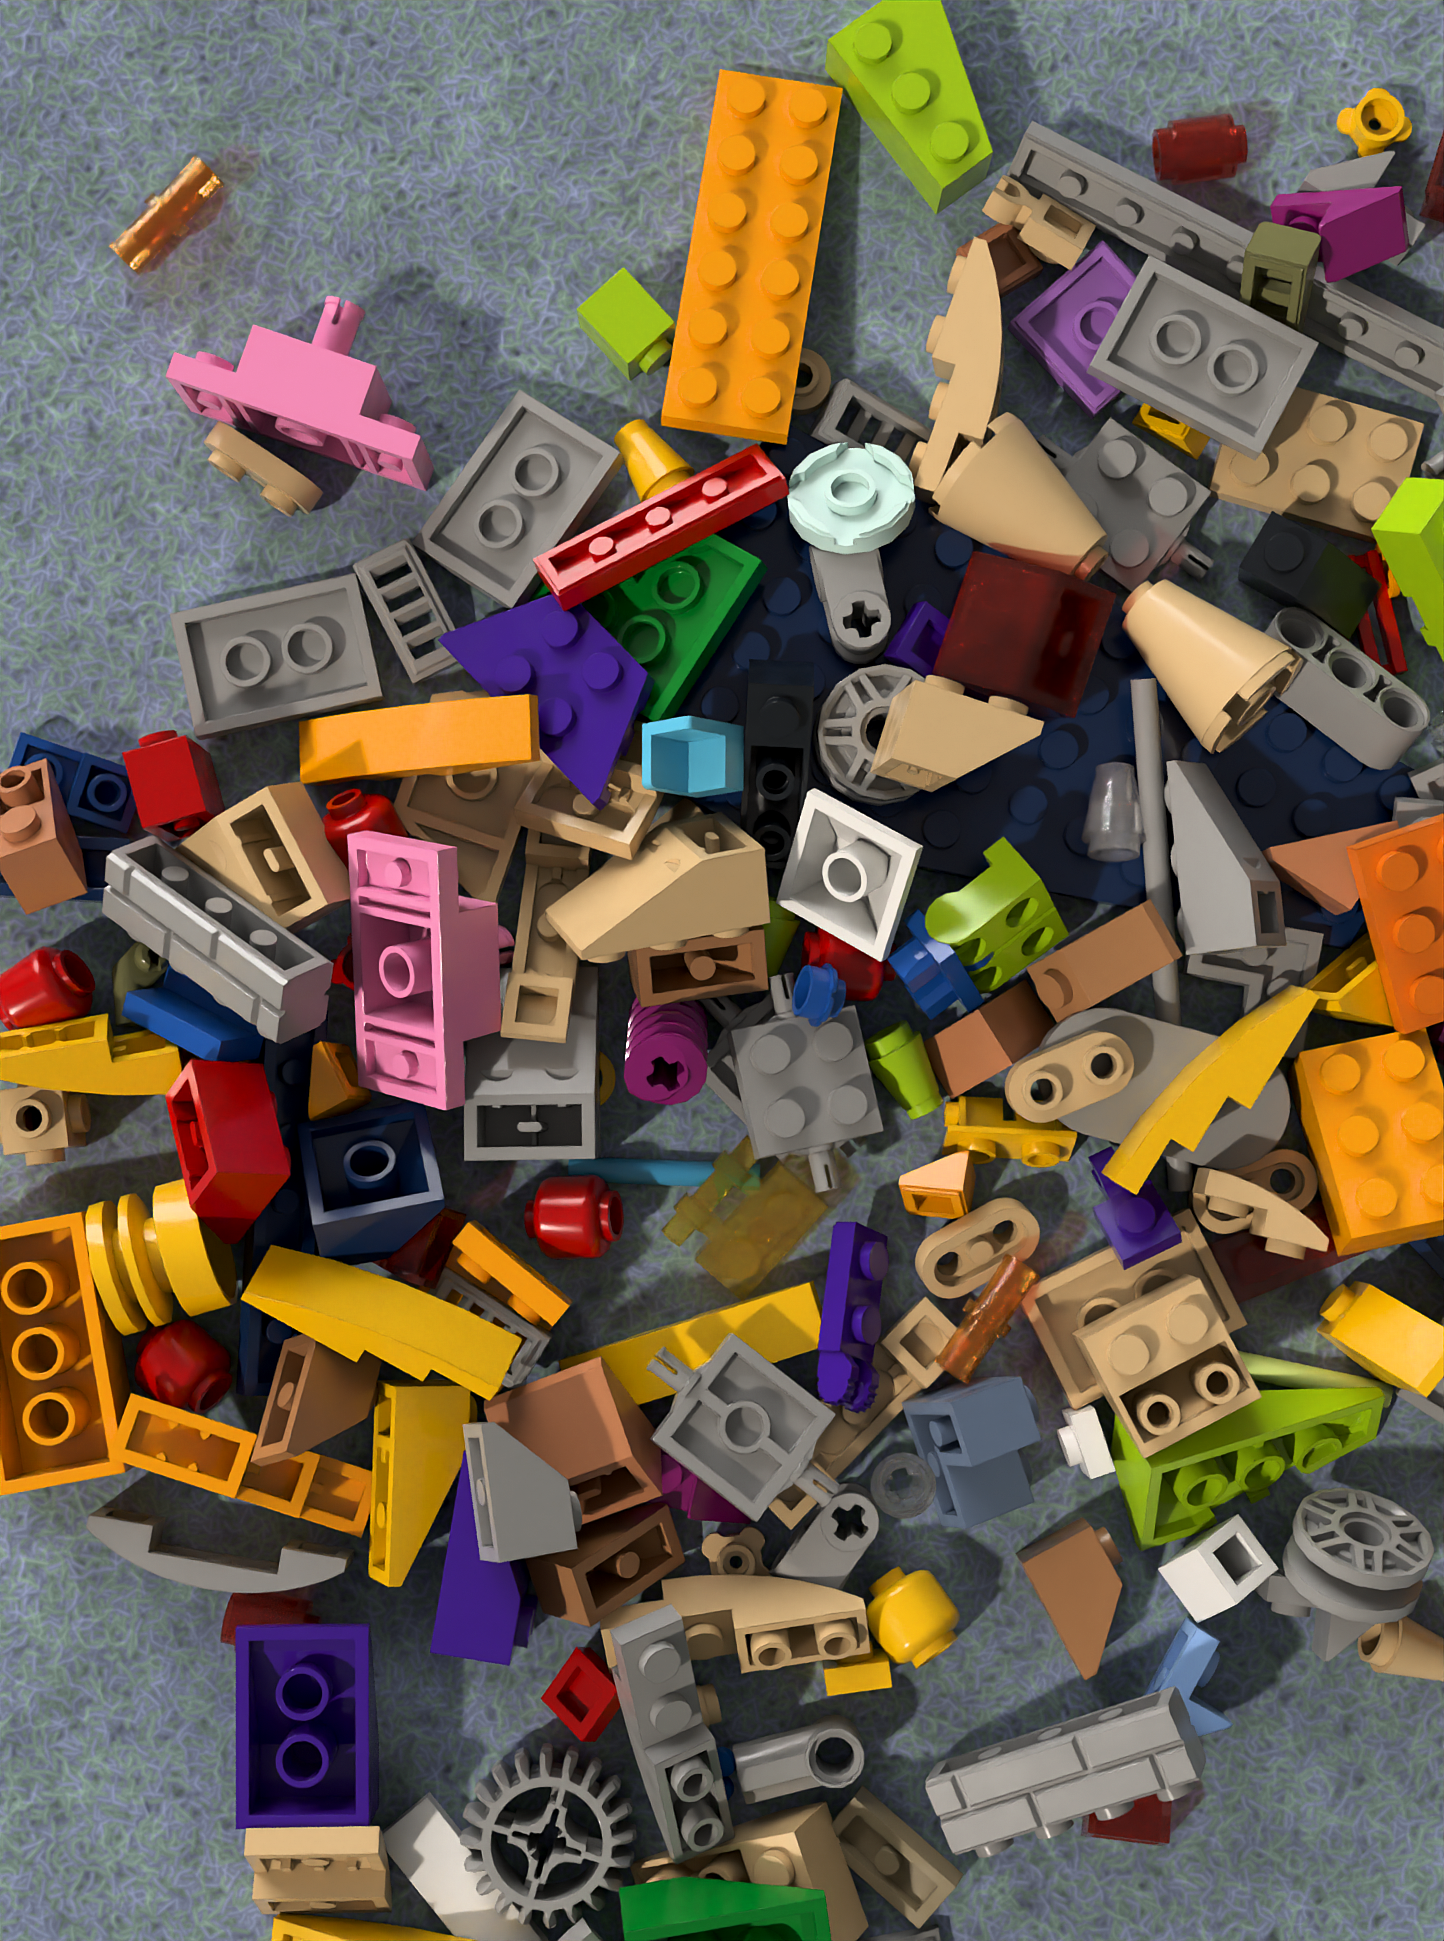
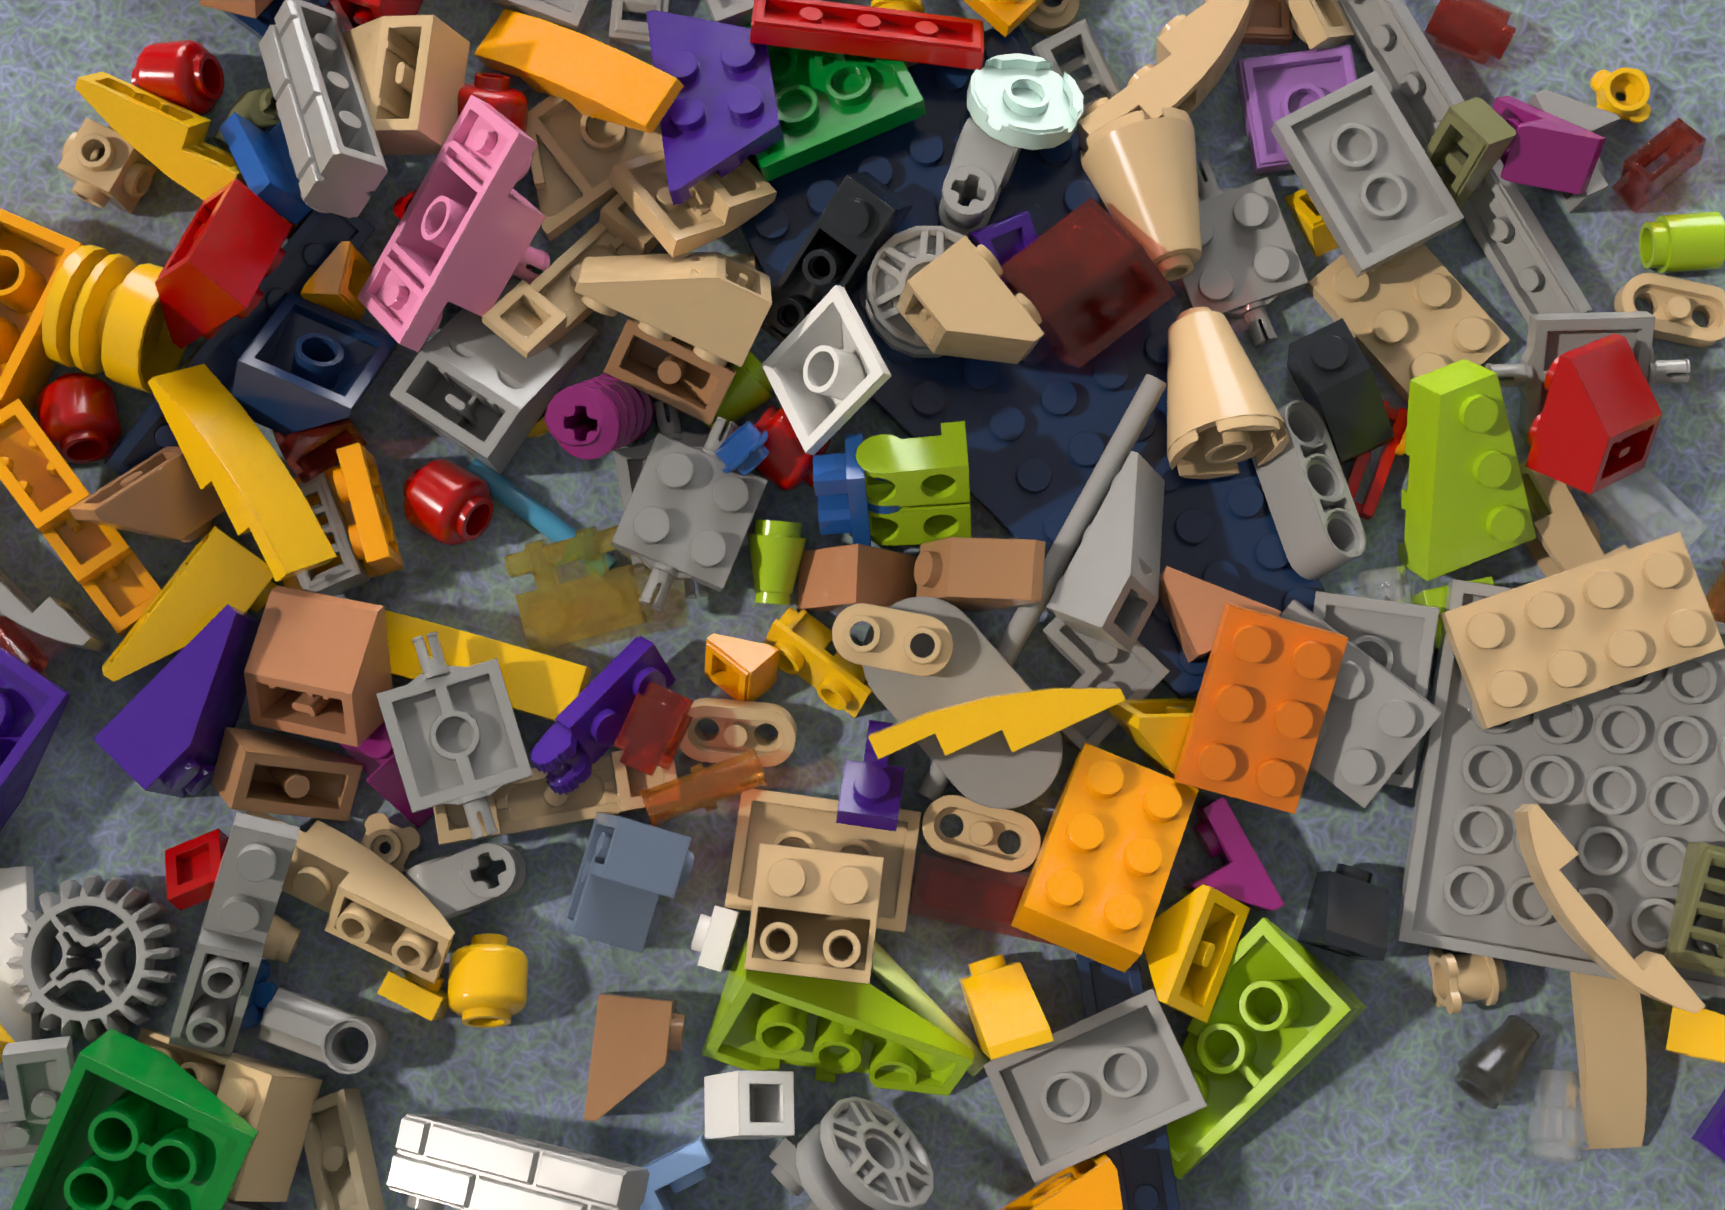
camera: 35 degrees right, 5 degrees down
light grey slope [462,1422,582,1563] -> none
medium azure panel [642,716,744,798] -> none
clear cone [871,1453,936,1519] -> none
clear cone [1081,762,1147,862] -> none
tan slope [1192,1168,1329,1260] -> none
none -> clear red brick [614,681,694,776]

